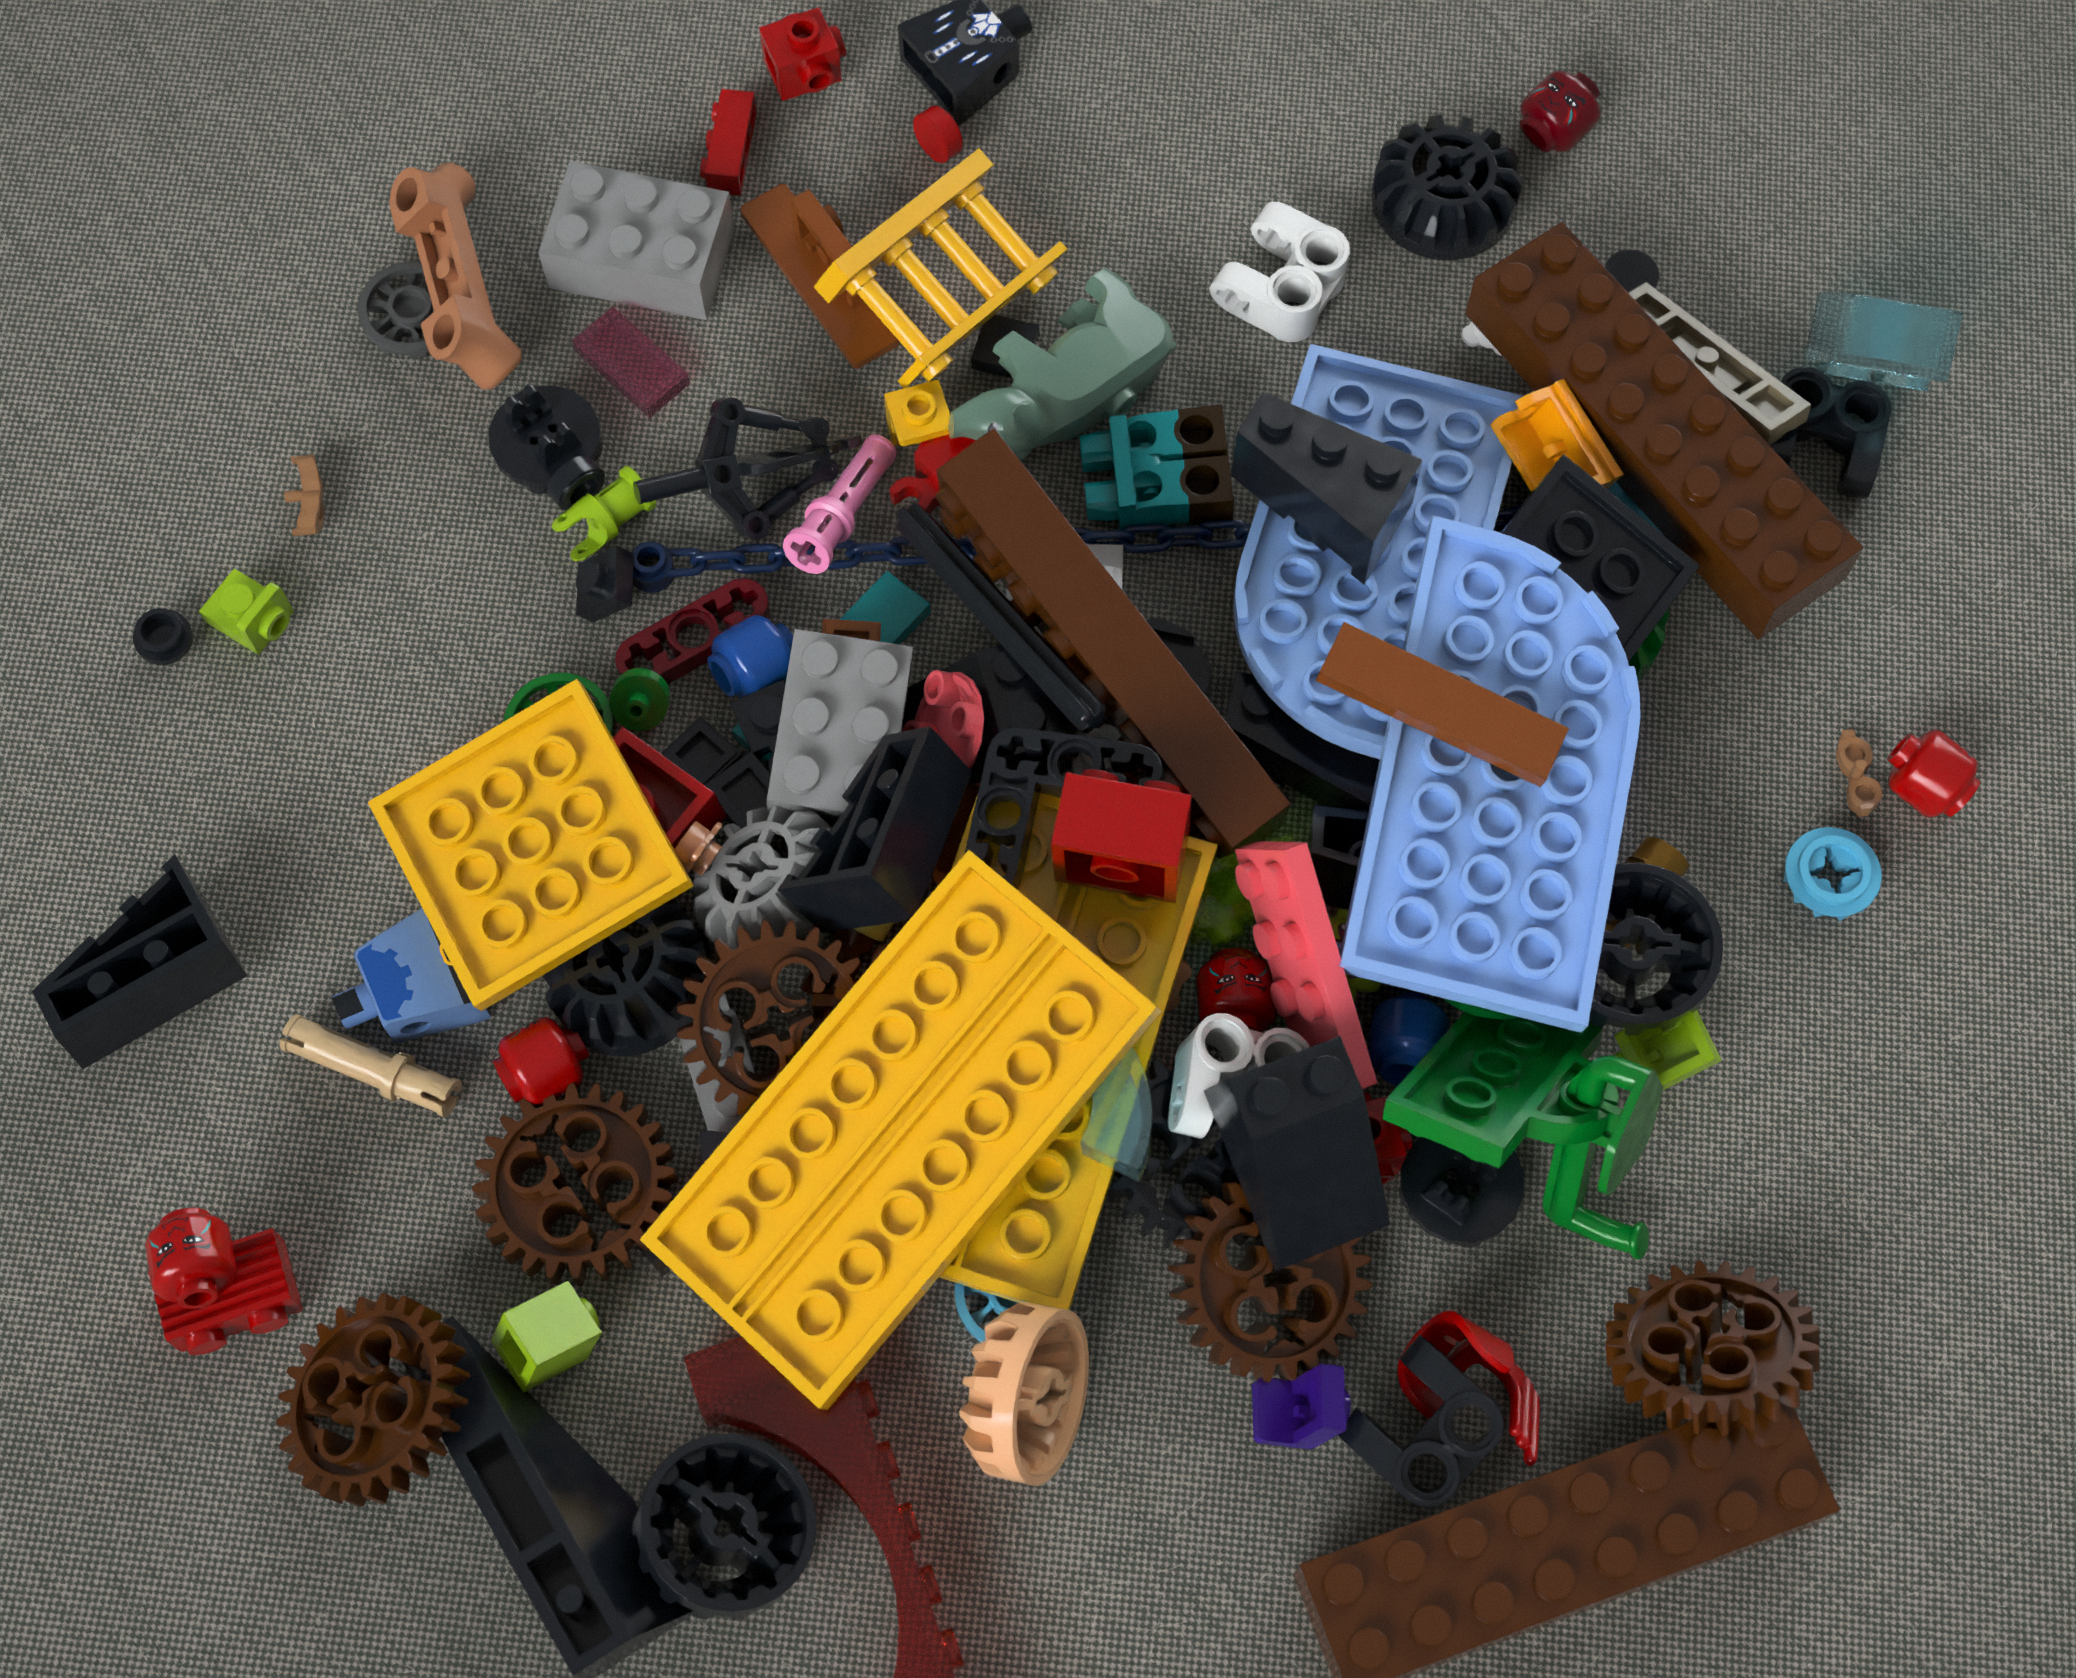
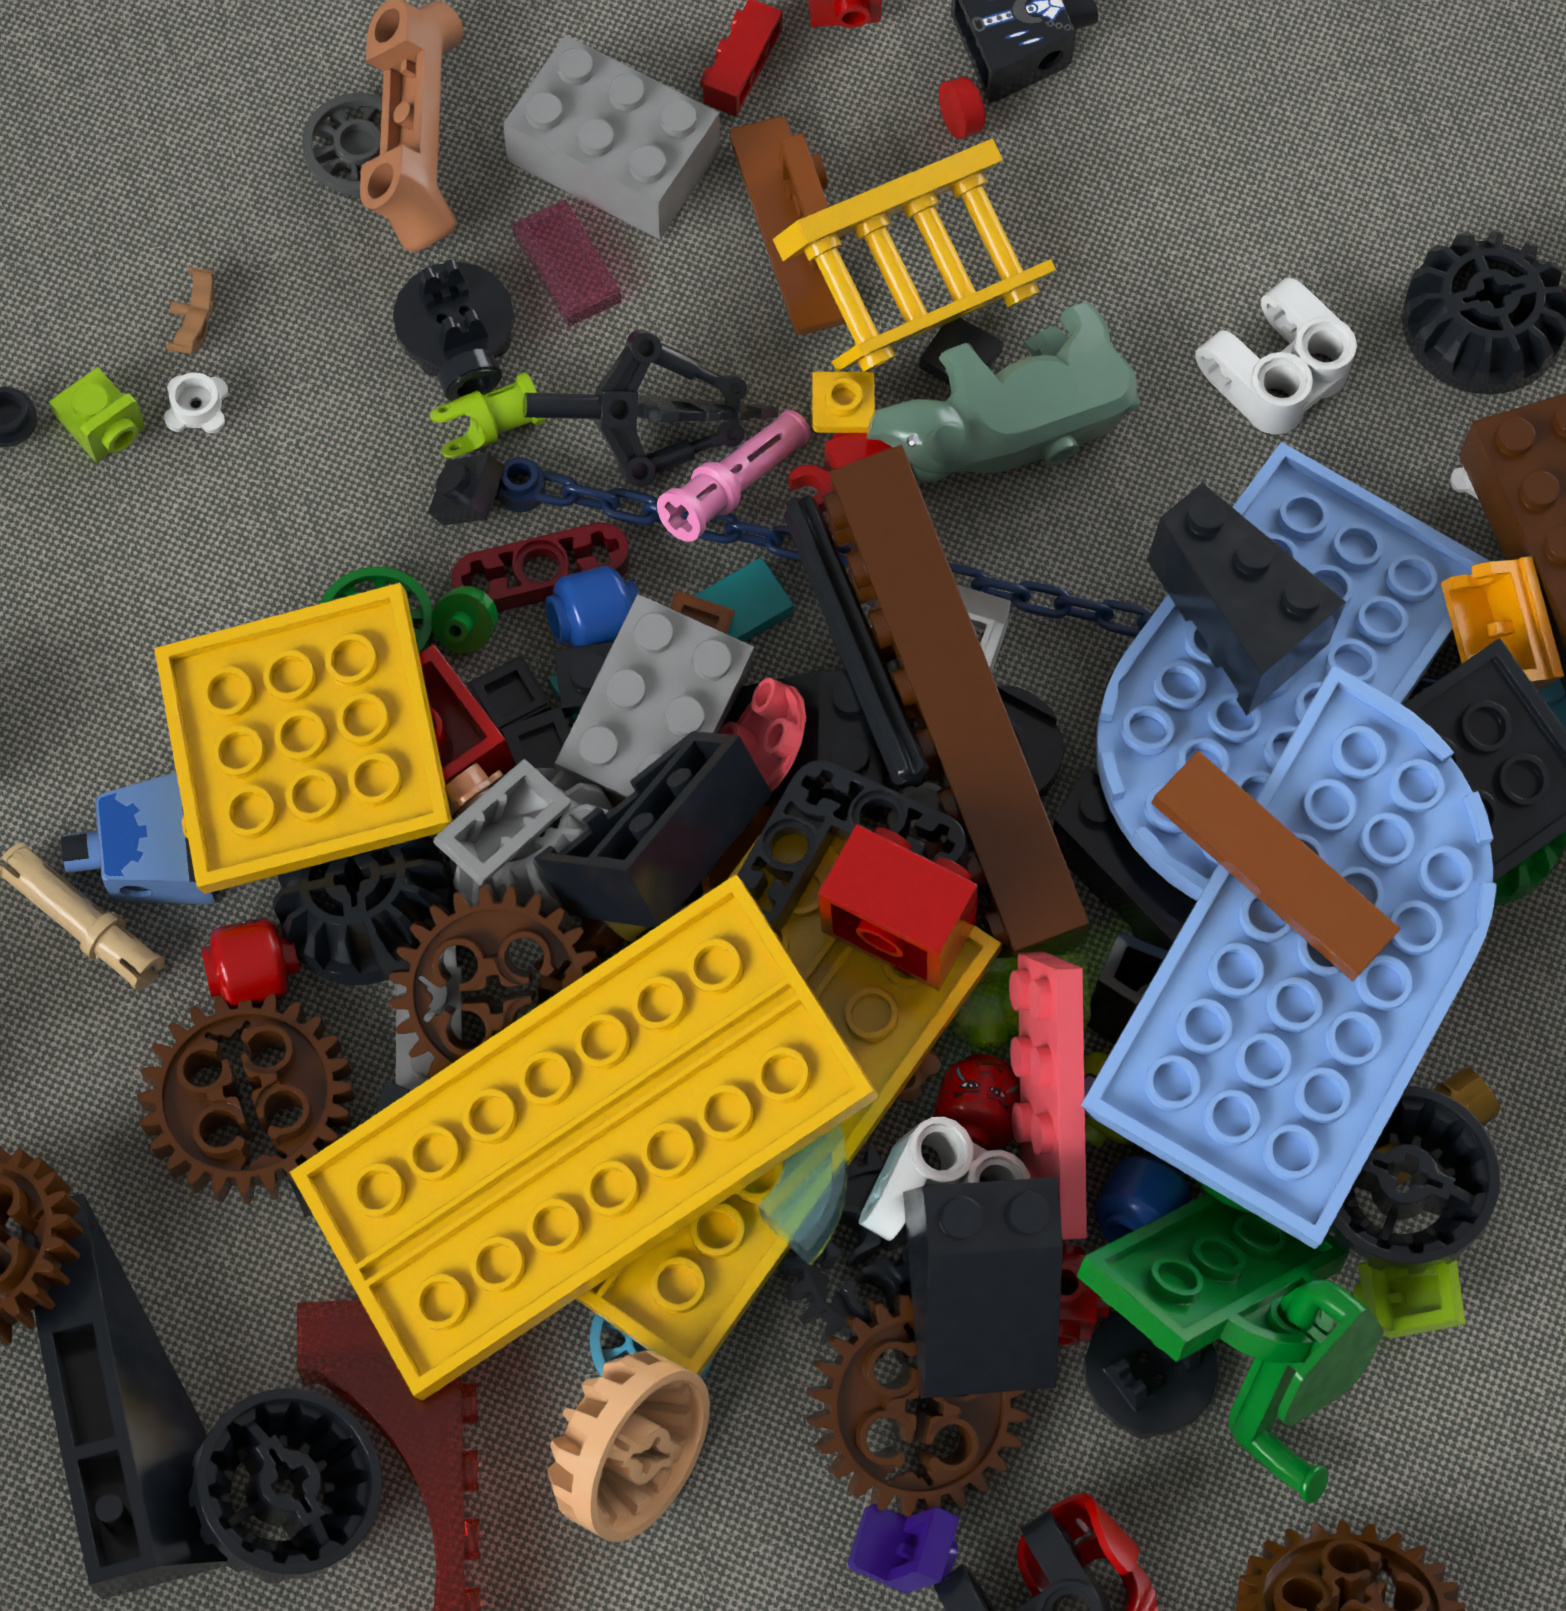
camera: 15 degrees right, 0 degrees up
lime brick [490,1281,602,1393] -> none
teal hips [1079,404,1234,530] -> none
none -> white plate [164,373,228,433]
none -> light grey slope [433,759,572,886]

